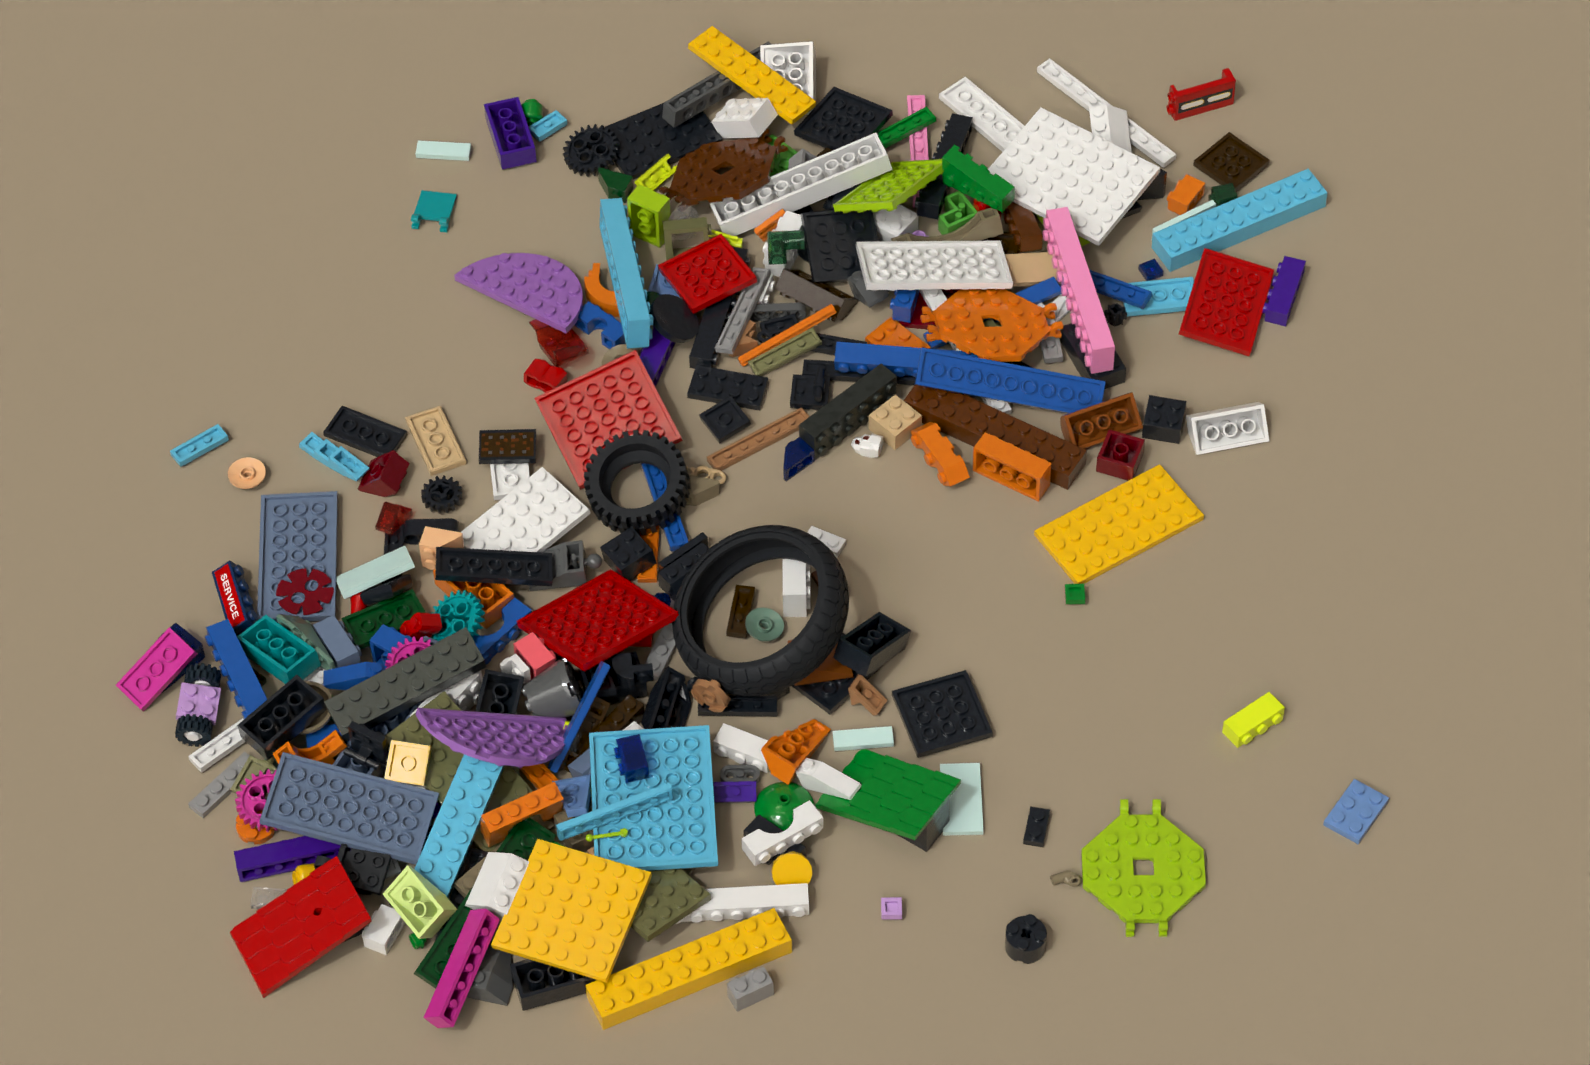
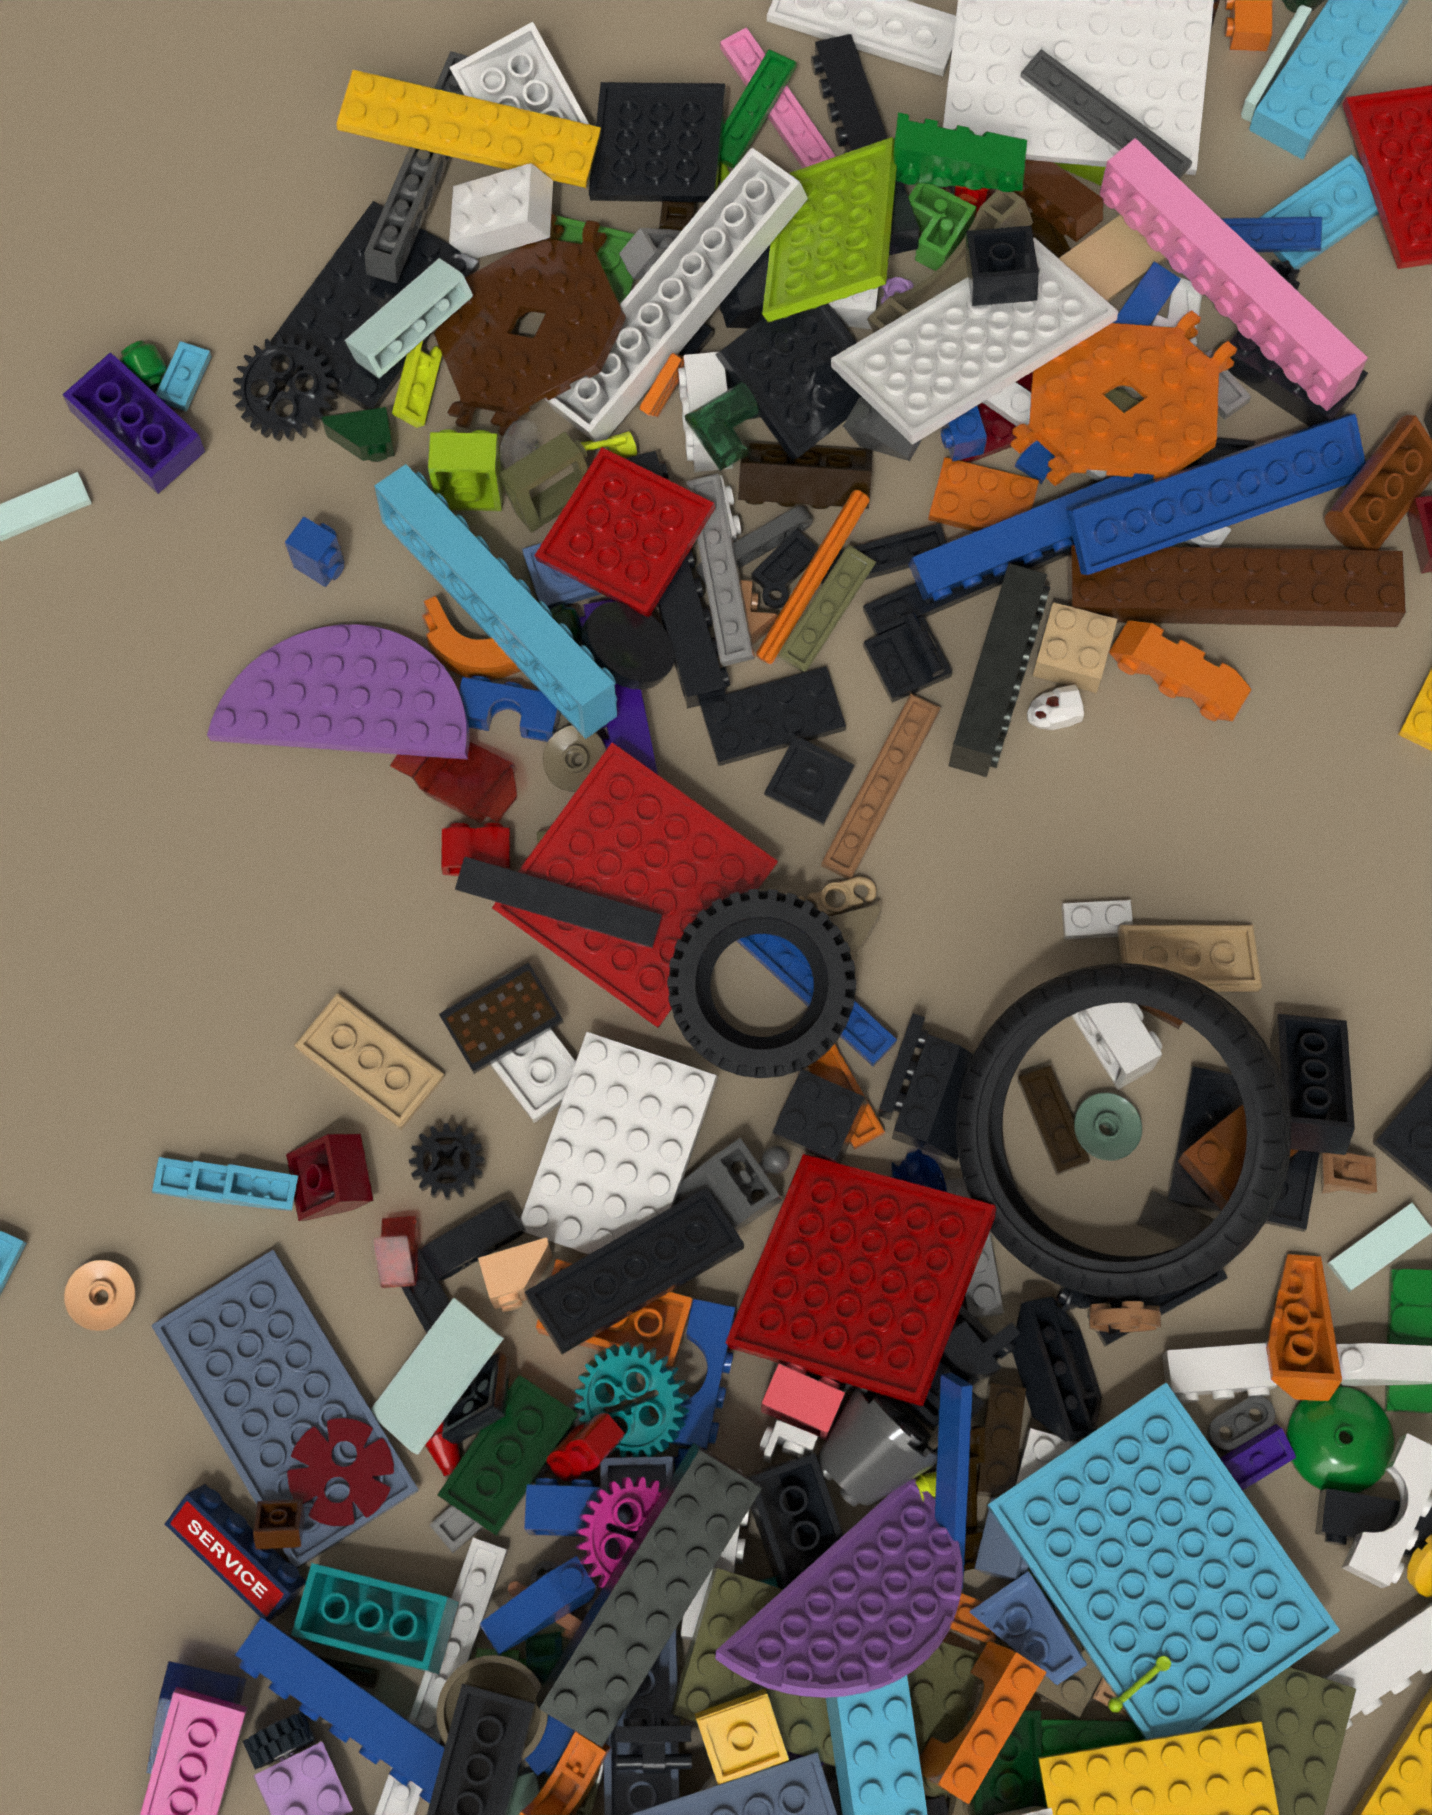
camera: 30 degrees left, 20 degrees up
sand green wedge [276,614,336,670] -> none
sand blue brick [313,615,362,668] -> none
black tile [323,406,408,457] -> none
teal flag [411,190,457,233] -> none
medium azure tile [556,783,673,841] -> none
clear blue brick [613,734,649,783] -> none
clear blue slope [783,437,815,482] -> none
orange brick [973,432,1051,502] -> none
clear blue plate [1138,258,1164,281] -> none
none -> reddish brown piece [253,1499,305,1549]
none -> blue brick [285,517,344,587]
none -> light aqua brick [345,258,473,378]
none -> black tile [455,857,662,948]
none -> black brick [965,226,1039,306]
none -> dark grey tile [1021,49,1192,180]
none -> tan tile [1118,925,1262,992]

